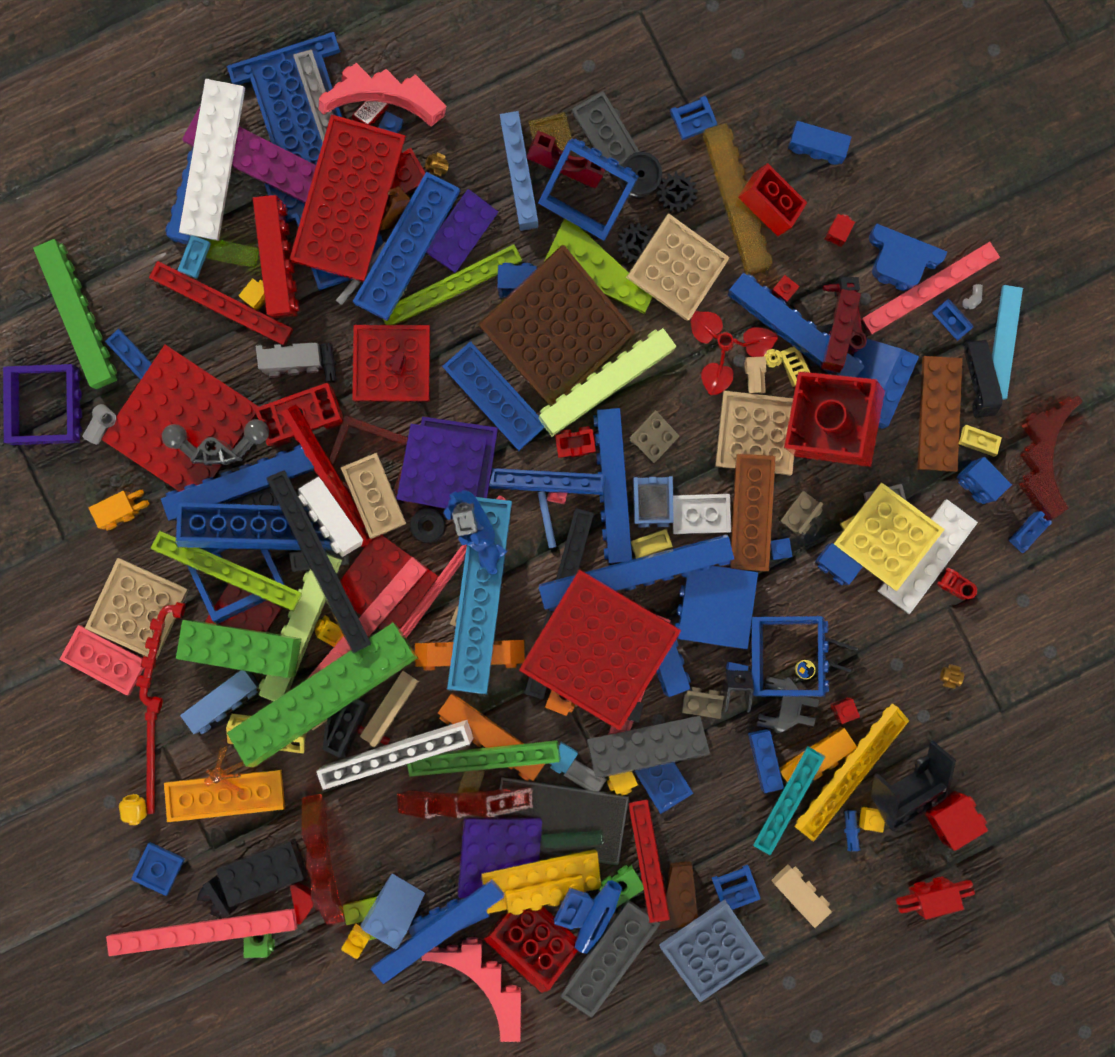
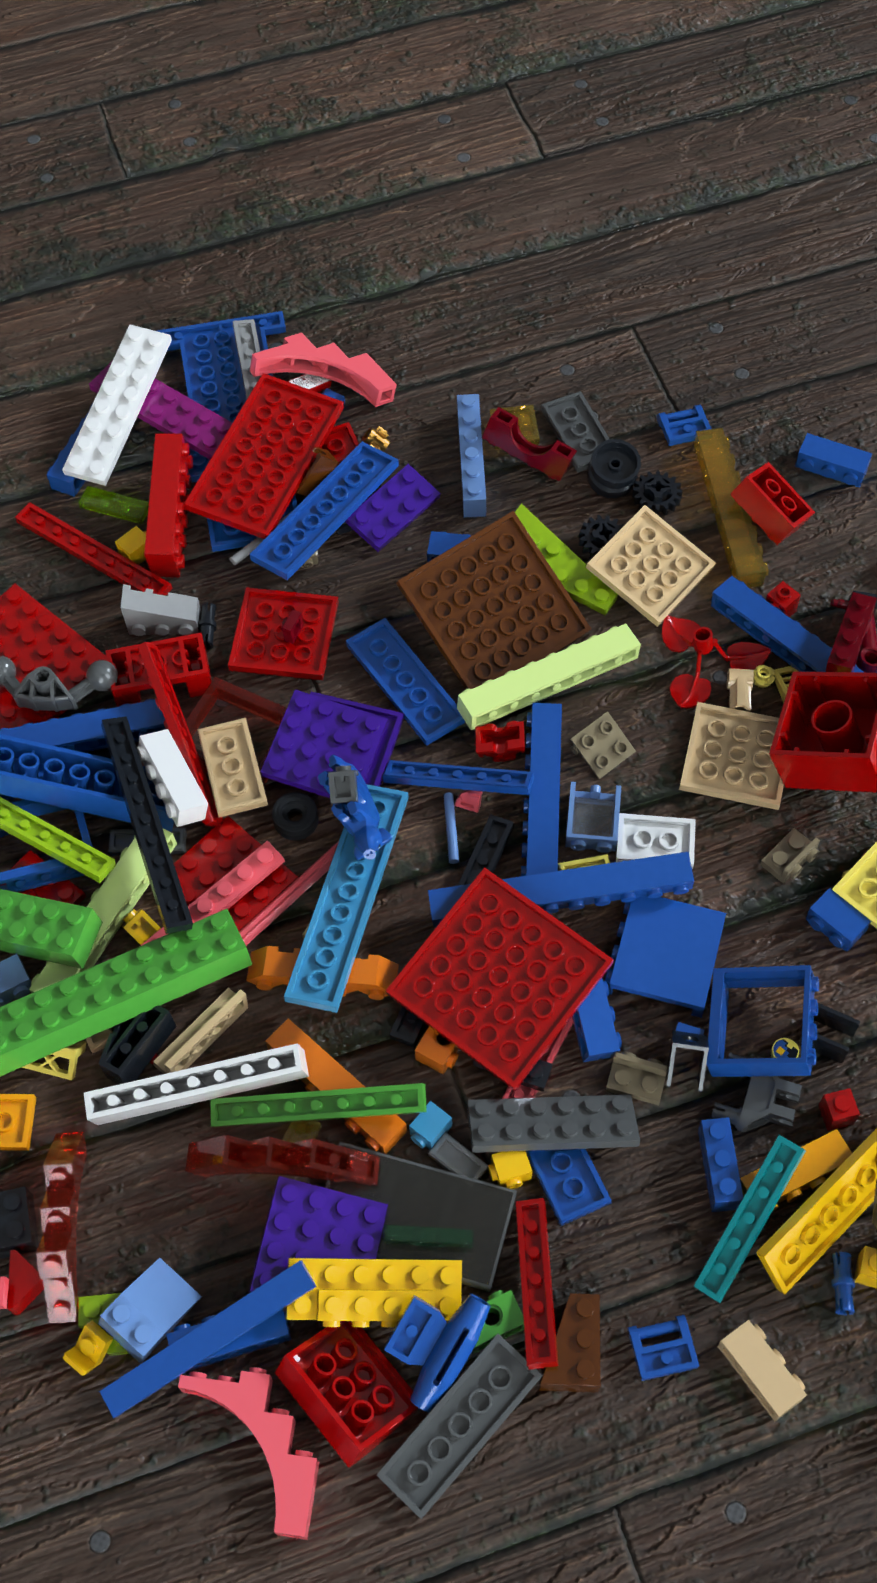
camera: 10 degrees right, 25 degrees down
dark azure plate [178,235,211,278] -> none
lime tile [383,244,523,325] -> none
blue window [538,138,639,240] -> none
sand blue plate [659,900,764,1002] -> none
dark orange plate [730,454,776,571] -> none
blue plate [770,538,792,560] -> none
red brick [825,214,855,247] -> none

